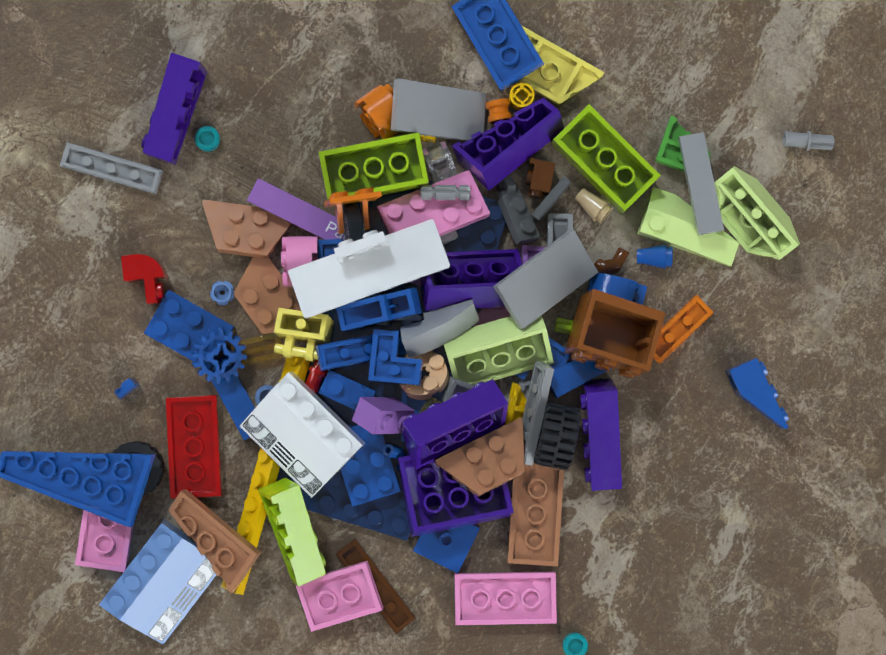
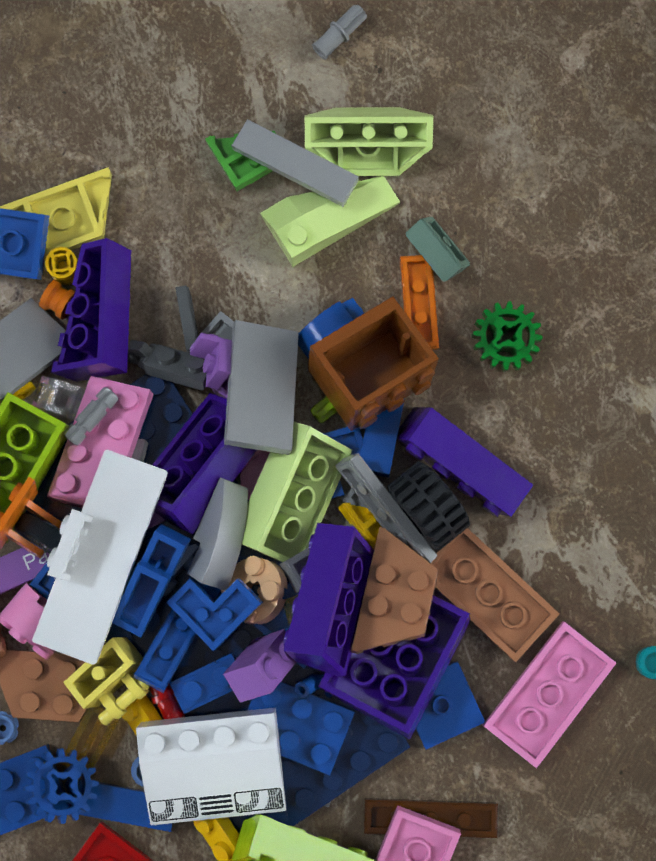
camera: 55 degrees left, 5 degrees down
reddish brown brick [525,158,555,198] -> none
lime brick [551,104,661,214] -> none
tan cone [575,188,613,224] -> none
reddish brown arm [594,247,629,275] -> none
blue cone [637,244,673,269] -> none
blue slope [725,358,789,429] -> none
none -> medium lavender bracket [190,333,232,390]
none -> sand green slope [406,217,470,282]
none -> green gear [472,301,543,372]

